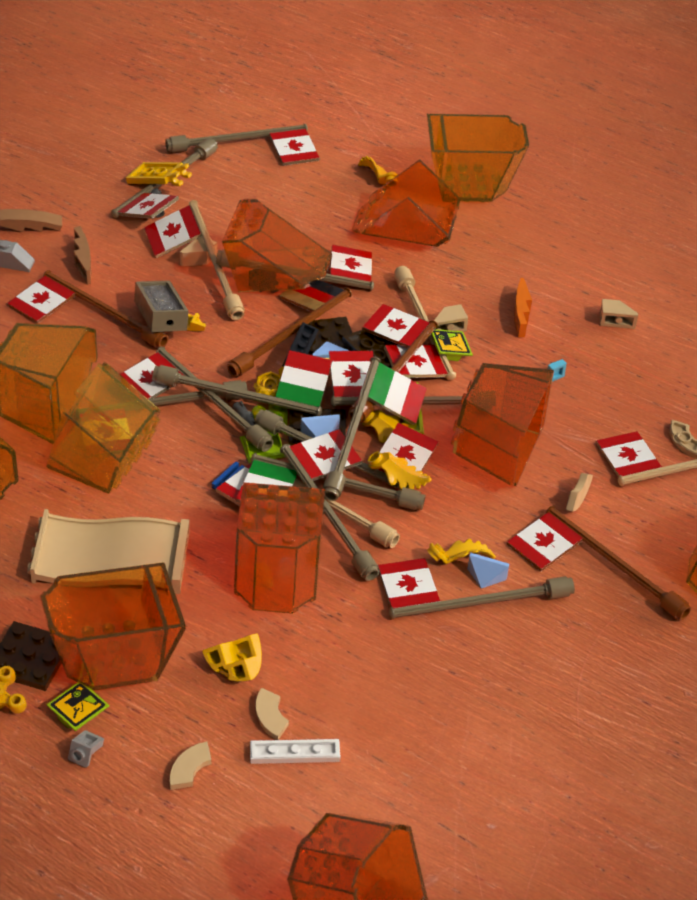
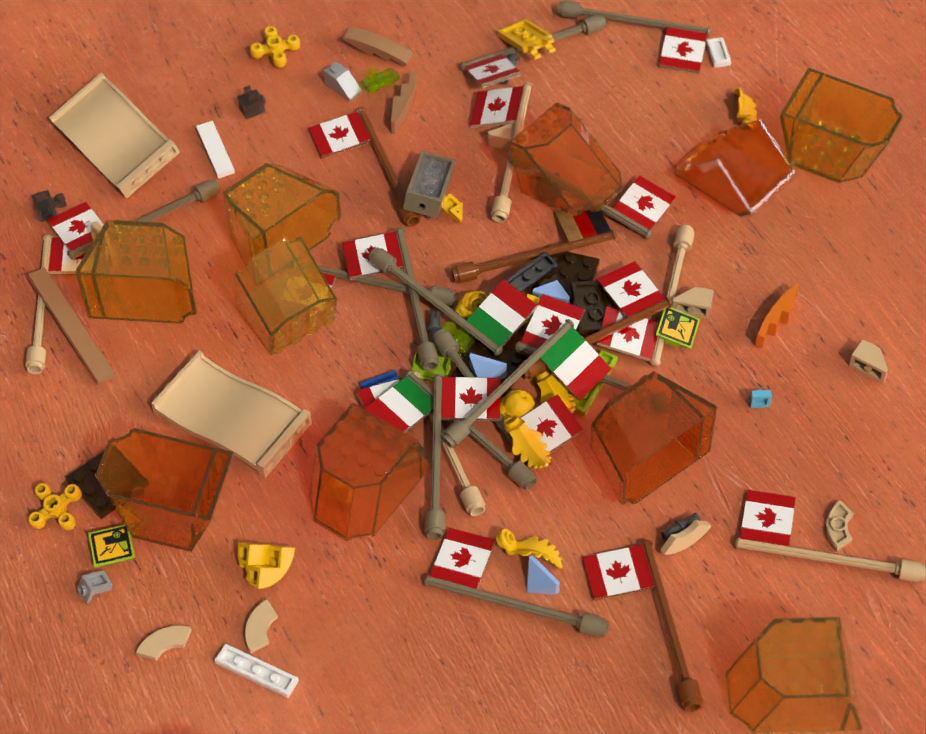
camera: 35 degrees right, 10 degrees up
none -> clear neon green plate [361,67,400,93]
none -> yellow hair [500,390,535,420]
none -> dark grey pin [660,512,701,542]
none -> white tile [706,37,731,68]

